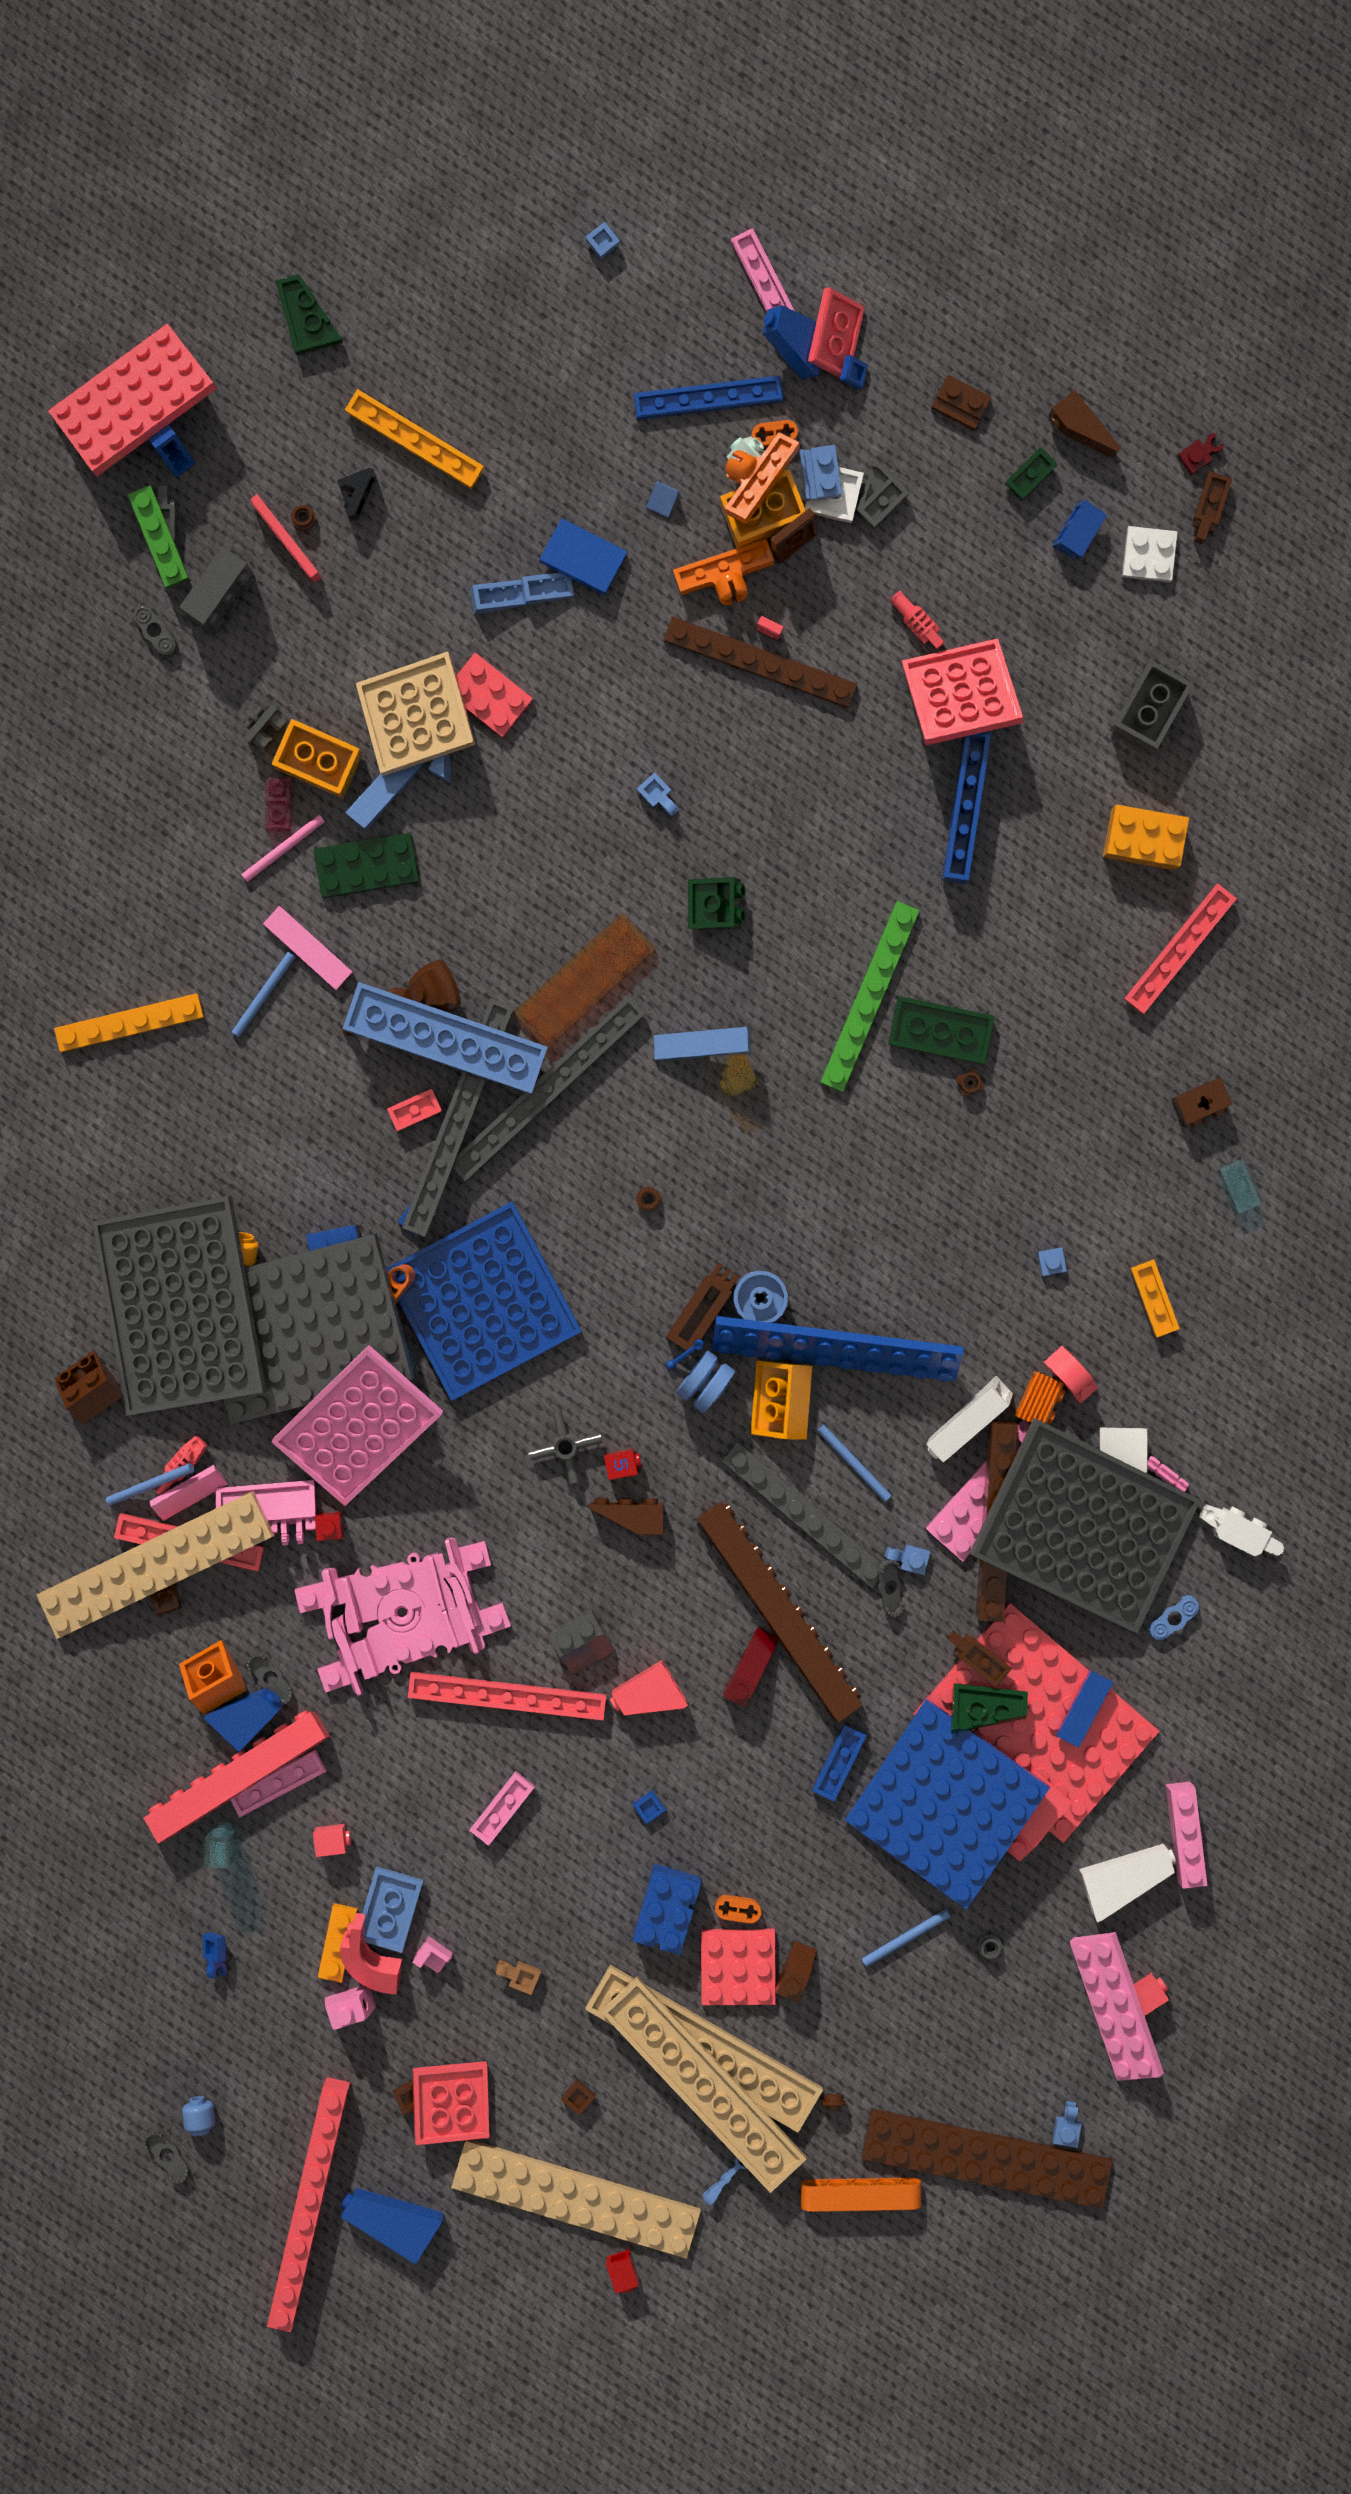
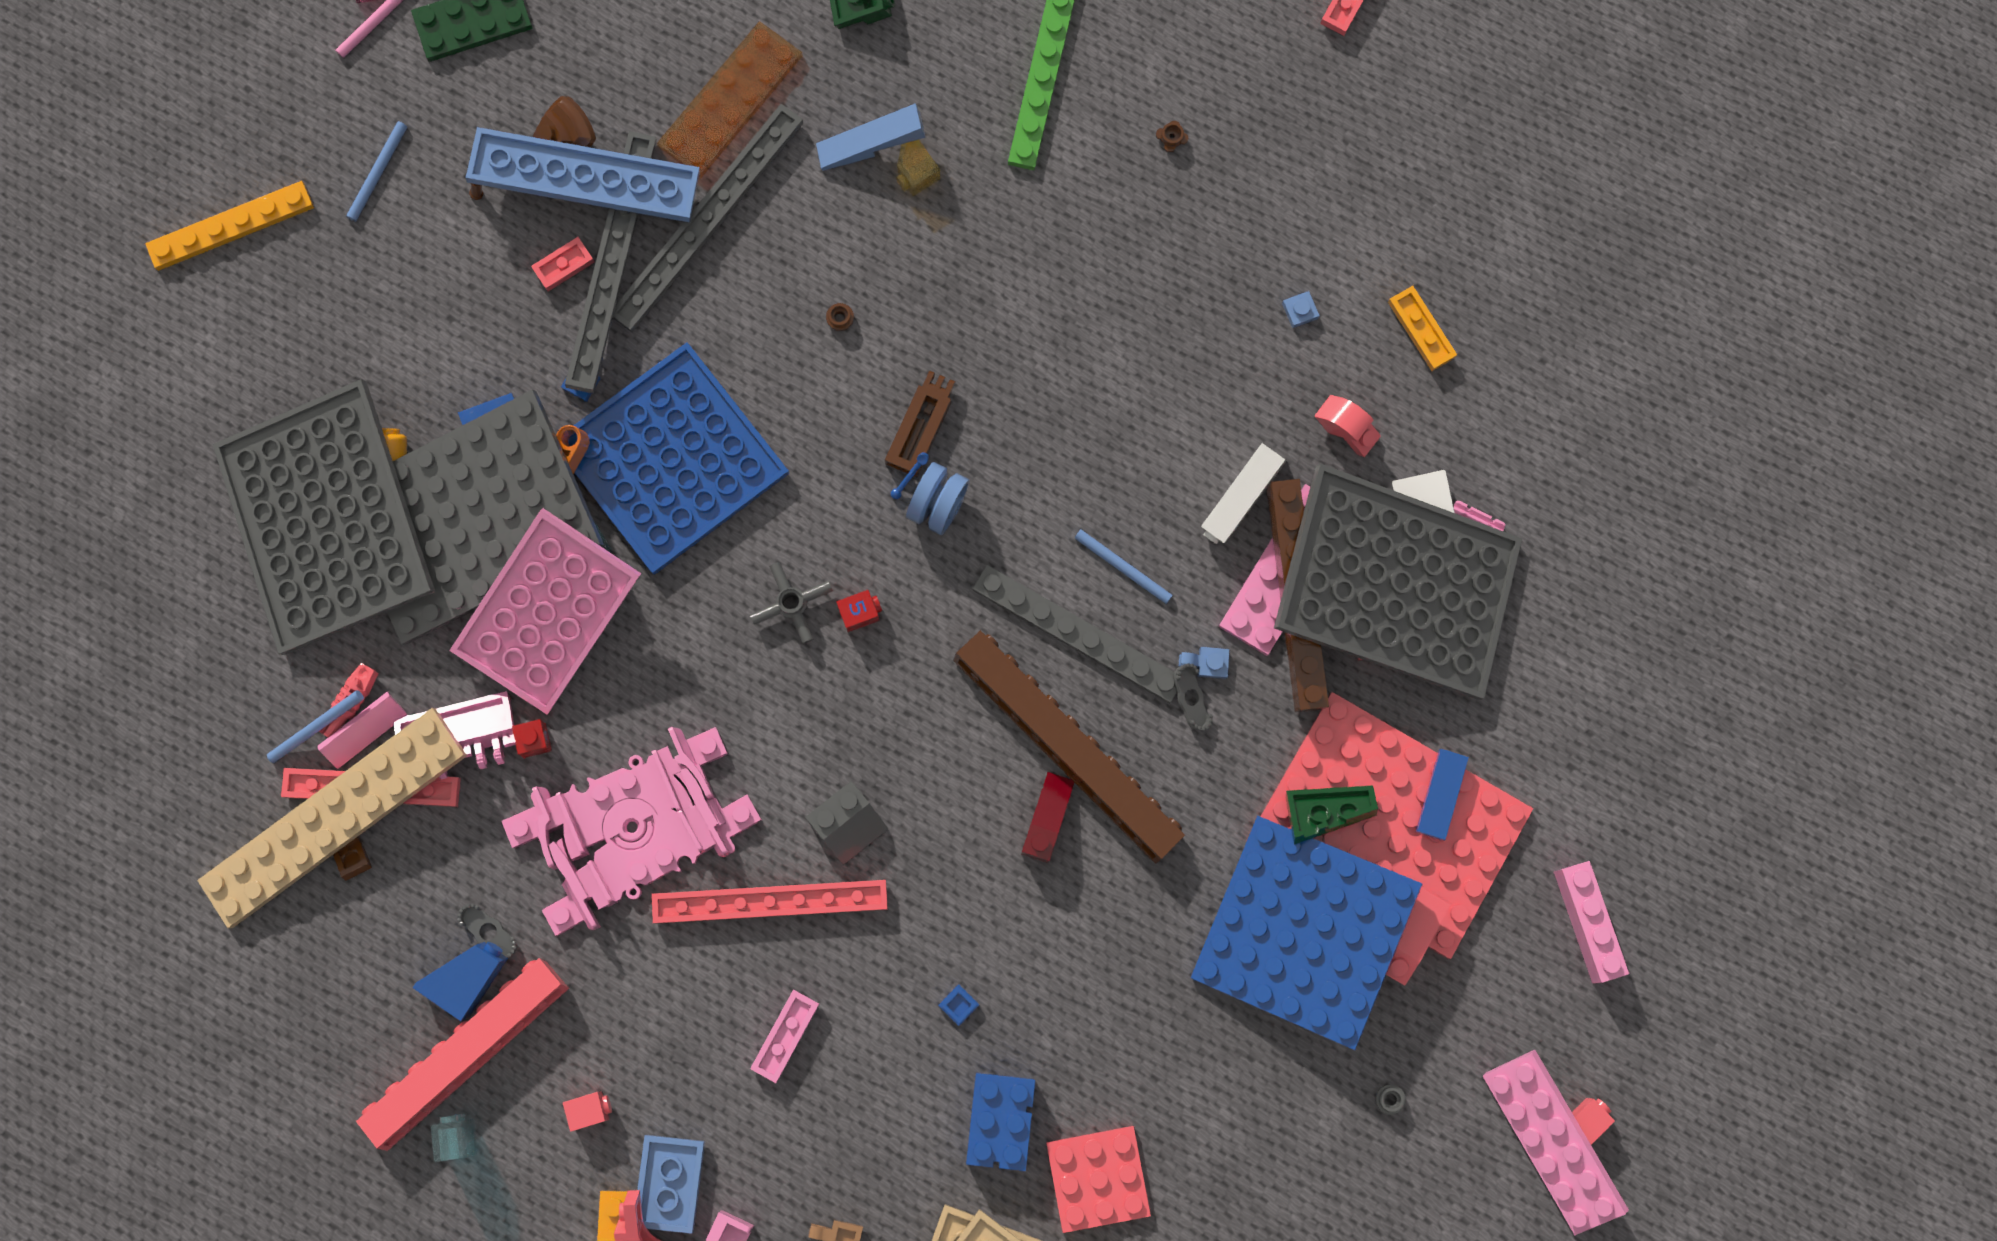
camera: 10 degrees left, 10 degrees down
reddish brown slope [54,1350,123,1424] -> none
orange slope [179,1640,247,1715] -> none
bright pink tile [230,1749,327,1818] -> none
bright pink tile [263,906,353,990] -> none
reddish brown slope [589,1498,663,1535] -> none
coral slope [610,1660,688,1715] -> none
blue plate [712,1316,964,1381] -> none
orange beam [715,1895,761,1923] -> none
medium blue wheel [733,1271,788,1323] -> none
light orange slope [751,1361,812,1439] -> none
reddish brown slope [775,1940,817,2003] -> none
blue plate [812,1723,867,1802] -> none
medium blue bar [862,1909,951,1967] -> none
dark green plate [888,996,995,1065] -> none
reddish brown hinge [947,1630,1012,1688] -> none
orange brick [1015,1371,1065,1425] -> none
white slope [1079,1844,1176,1922] -> none
medium blue piece [1147,1595,1199,1640] -> none
reddish brown brick [1171,1077,1233,1128] -> none
white hinge [1200,1504,1284,1556] -> none
clear light blue plate [1218,1159,1261,1214] -> none

